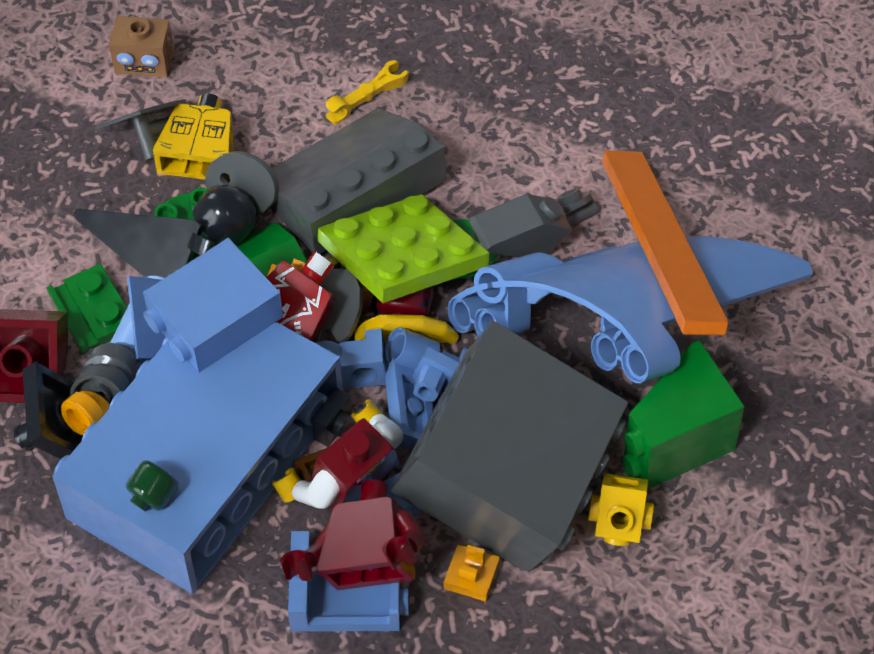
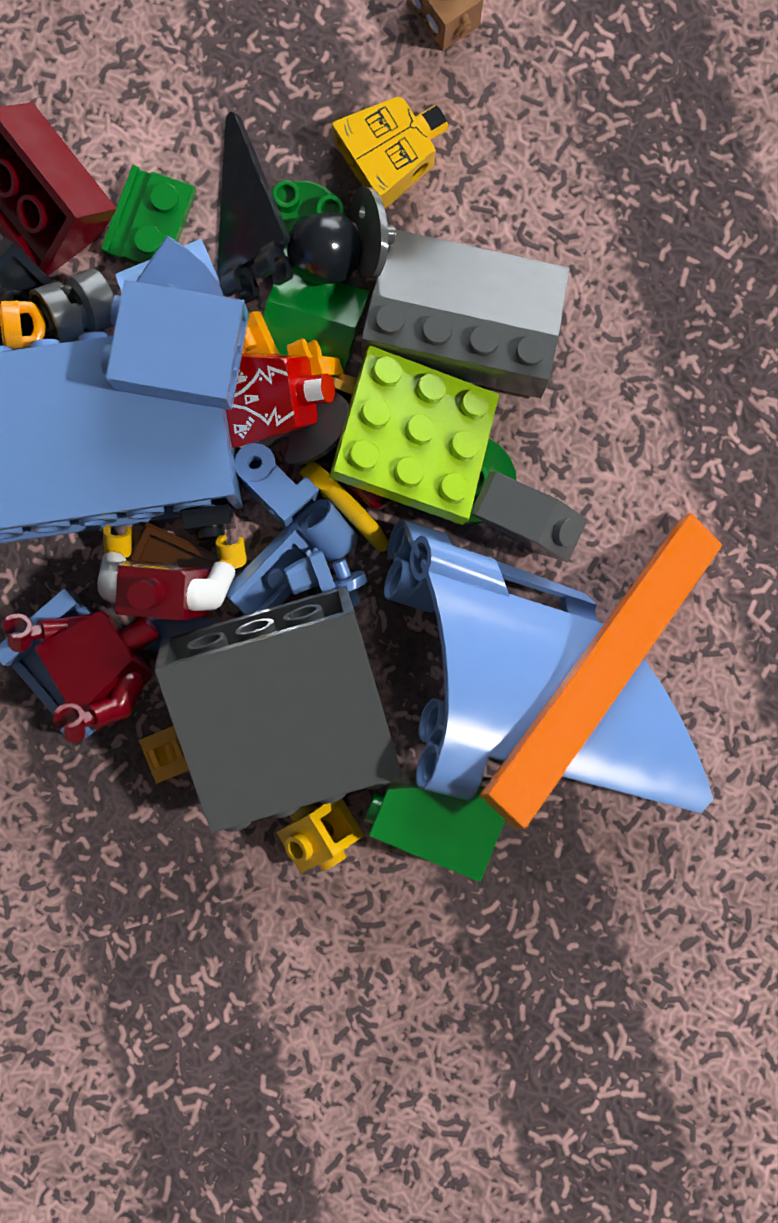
camera: 45 degrees right, 30 degrees up
dark grey shield [95,99,187,160] -> none
yellow piece [326,60,409,125] -> none
dark grey plate [557,188,599,227] -> none

